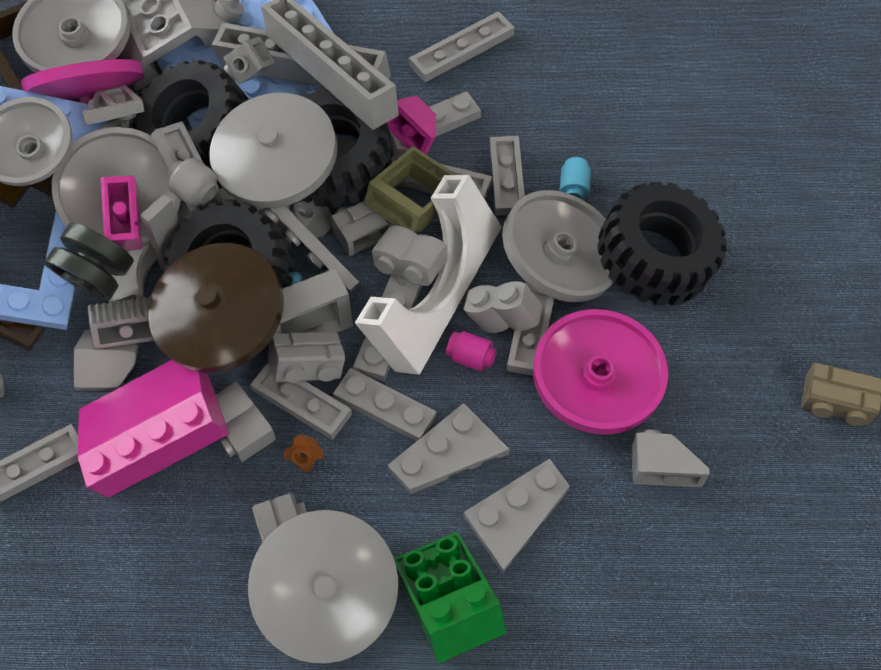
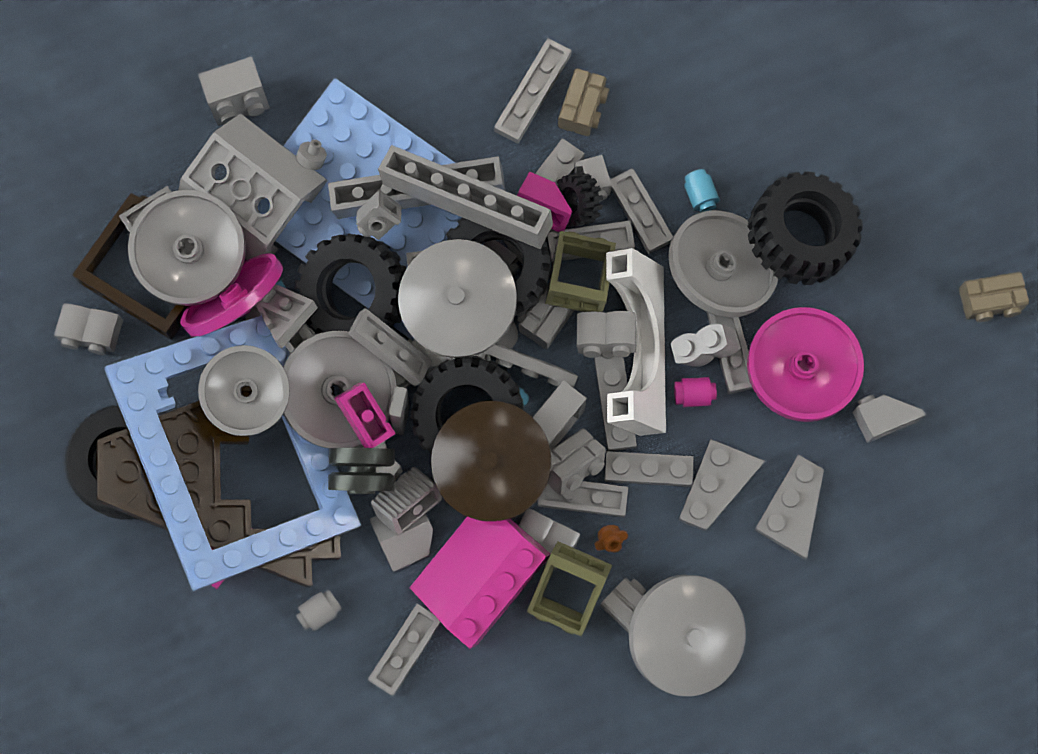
camera: 25 degrees left, 15 degrees up
light grey head [168,158,218,206] -> none
green slope [394,531,507,664] -> none
none -> olive window [527,541,612,637]
none -> black tyre [557,173,603,226]
none -> dark tan brick [558,68,610,136]
none -> light grey brick [574,155,612,202]

